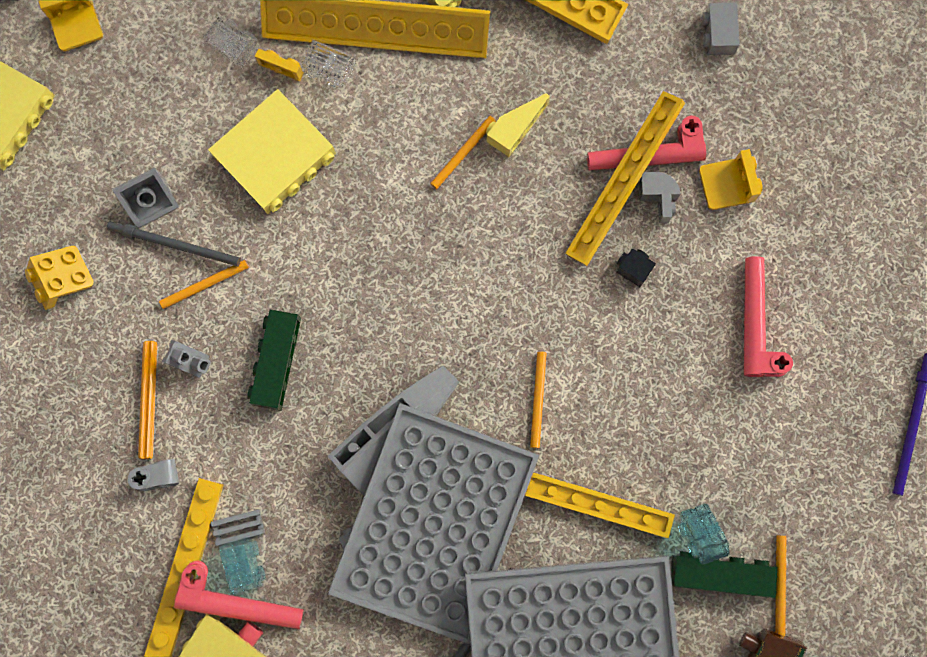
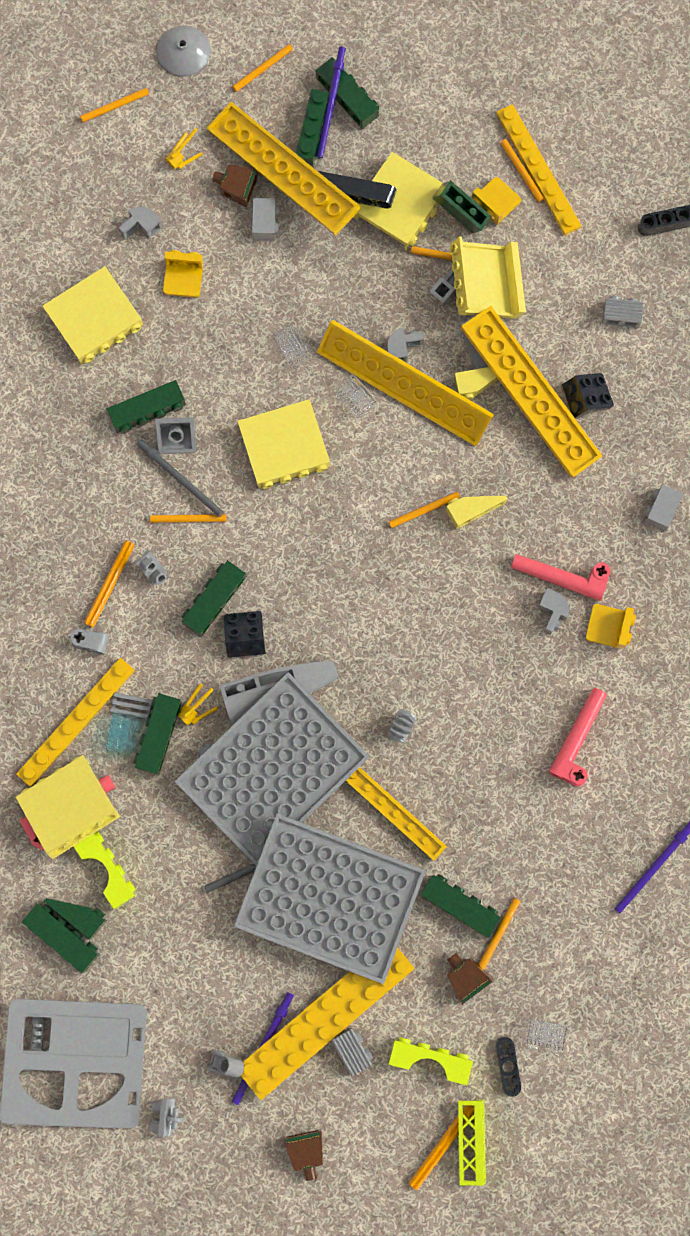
camera: 20 degrees right, 0 degrees up
yellow bracket [25,246,94,310] -> none
coral axle [174,561,304,629] -> none
yellow plate [255,48,303,82] -> none
light orange bar [530,352,547,448] -> none
yellow plate [565,91,685,266] -> none
black brick [616,248,656,287] -> none
clear light blue brick [678,503,729,565] -> none
none -> dark green brick [106,380,186,433]
none -> dark green brick [133,693,182,776]
none -> yellow plant [178,683,218,725]
none -> black bracket [224,611,266,658]
none -> light grey gear [387,709,416,743]

